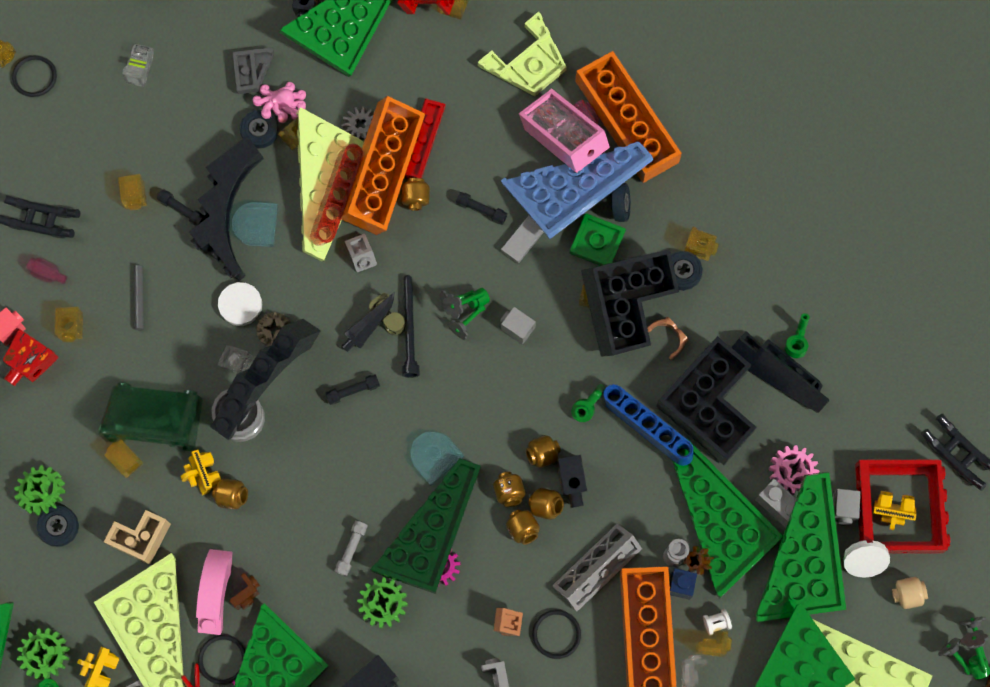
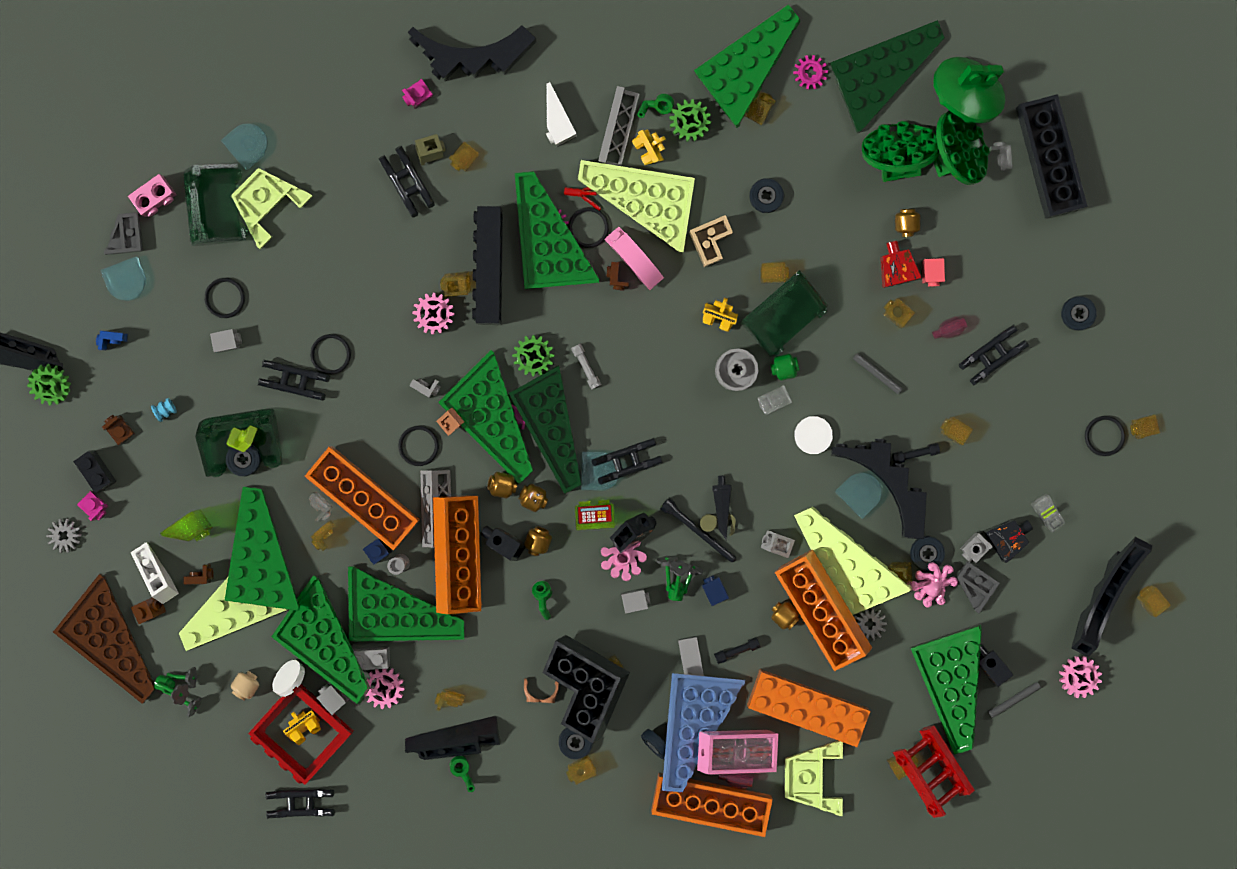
camera: 135 degrees right, 15 degrees up
bright green gear [14,465,66,515] -> none
black arch [210,318,321,440] -> none
pearl gold head [212,479,248,509] -> none
dark tan gear [256,312,290,346] -> none
clear red beam [310,144,363,246] -> none
black bar [325,374,380,405] -> none
red tile [404,98,446,179] -> none
pearl gold head [529,488,564,520] -> none
green plate [569,213,626,266] -> none
blue beam [604,384,693,466] -> none
black brick [656,336,757,465] -> none
reddish brown gear [683,546,714,575] -> none
white bush [703,609,732,636] -> none
none -> orange brick [433,495,481,614]
none -> clear yellow bracket [435,689,466,711]
none -> green wing [438,350,533,484]
none -> slope [575,499,615,530]
none -> black piece [591,438,663,485]
none -> bright pink animal [601,542,647,581]
none -> black torso [610,512,657,553]
none -> dark blue brick [701,575,729,606]
none -> orange brick [747,669,870,747]
none -> green head [771,354,800,381]
none -> light grey brick [960,532,993,563]
none -> black torso [983,519,1033,563]

